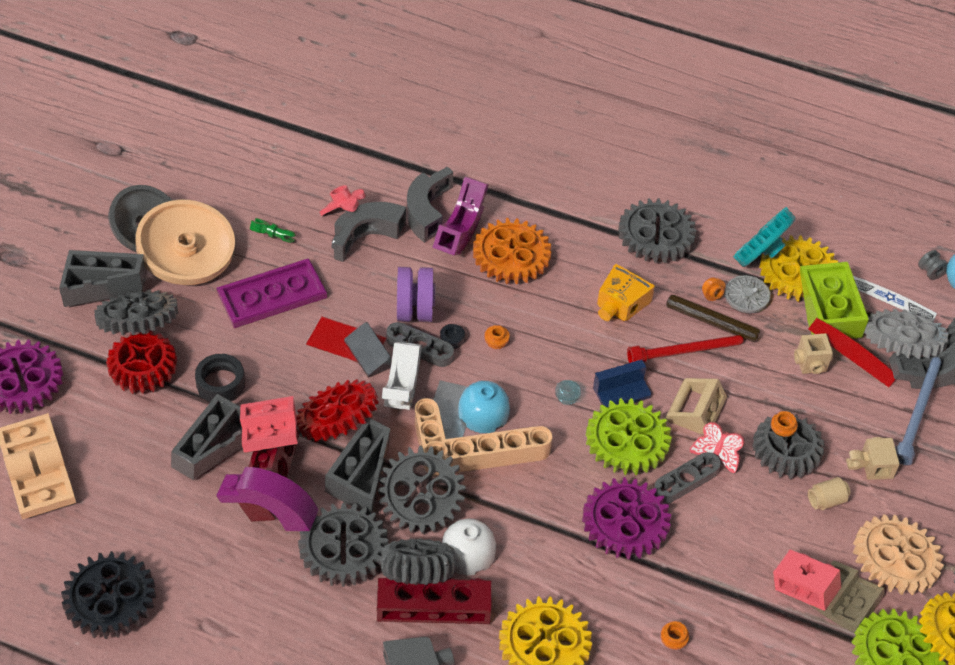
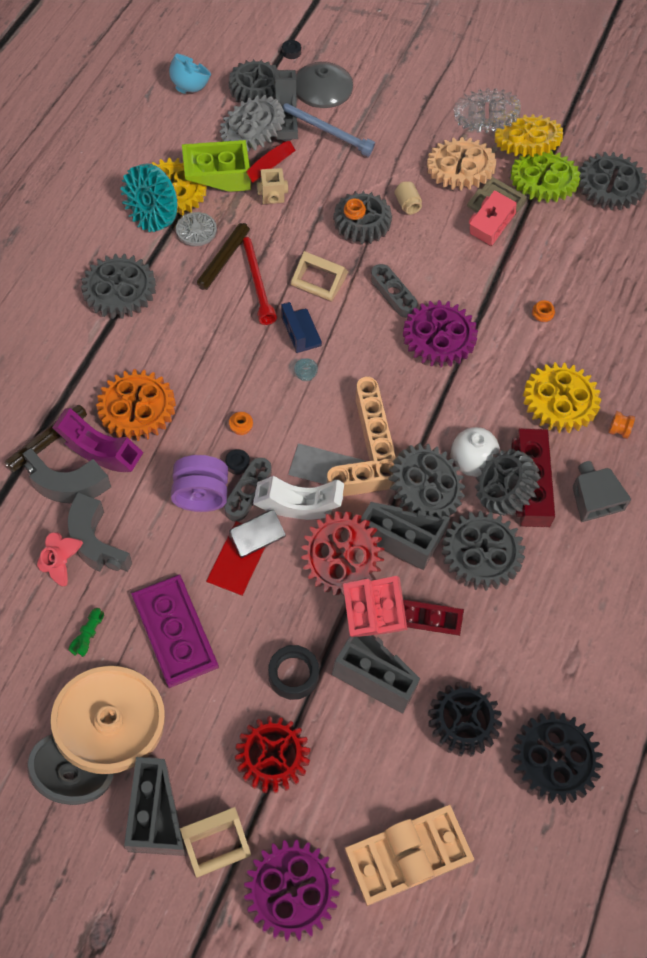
camera: 90 degrees left, 10 degrees up
dark grey gear [94,289,179,335] -> none
magenta arch [216,467,319,531] -> none
medium azure cylinder [458,381,510,433] -> none
lime gear [585,398,672,475] -> none
light orange torso [597,264,655,321] -> none
coral animal [690,422,745,473] -> none
orange plate [702,277,726,301] -> none
tan brick [846,437,899,480] -> none
white sticker [853,276,937,319] -> none
dark grey wheel [918,250,948,280] -> none
none -> dark brown axle [4,405,87,472]
none -> tan tile [180,807,251,878]
none -> black gear [428,682,502,757]

